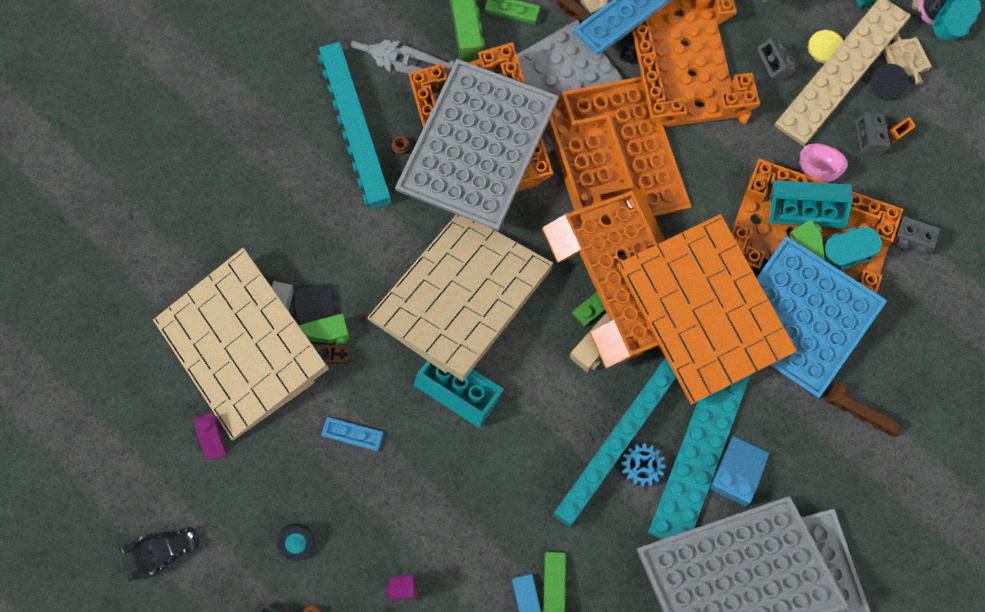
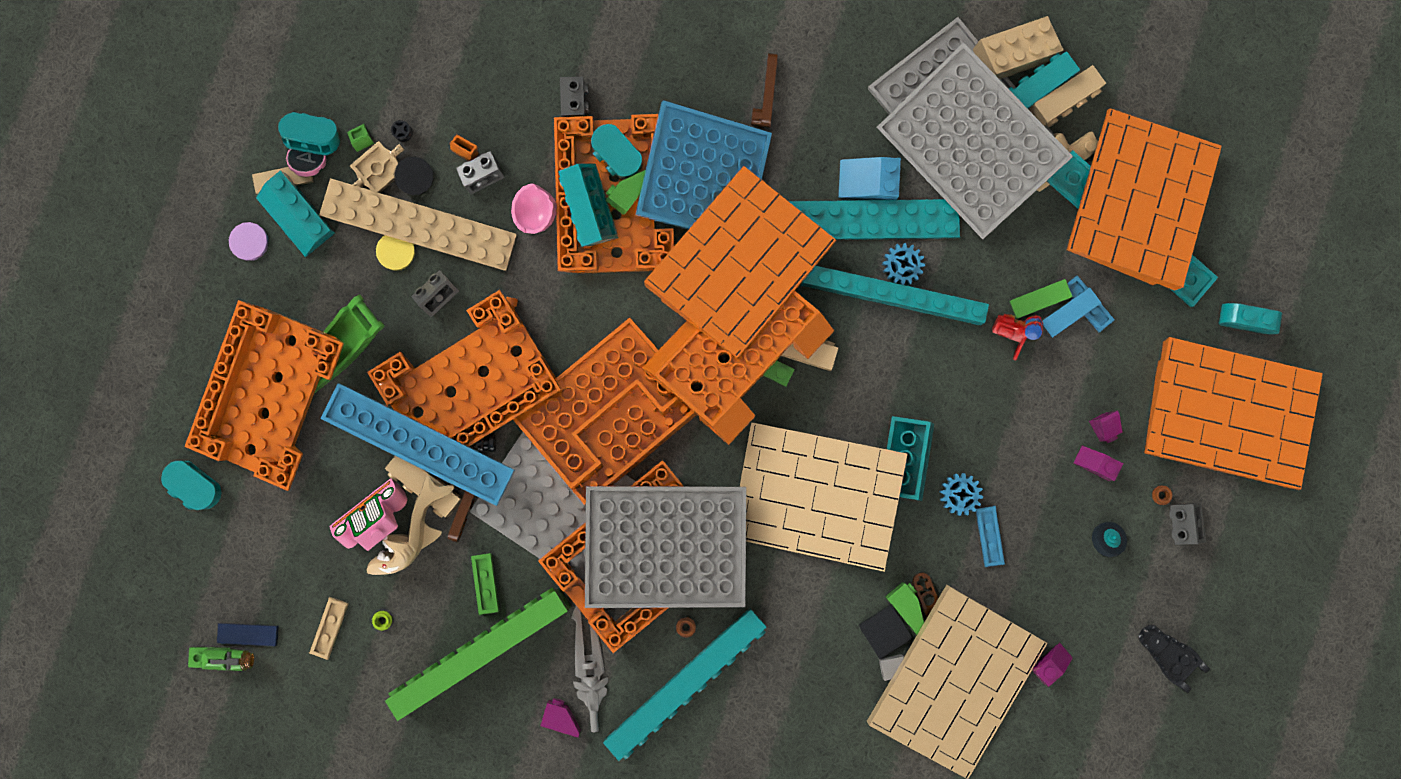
camera: 110 degrees left, 15 degrees up
none -> bright green slope [347,124,374,152]
none -> black wheel [391,120,413,142]
none -> magenta slope [540,698,581,737]
none -> dark azure gear [939,473,983,516]
none -> red piece [992,313,1043,360]
none -> magenta slope [1073,446,1123,481]

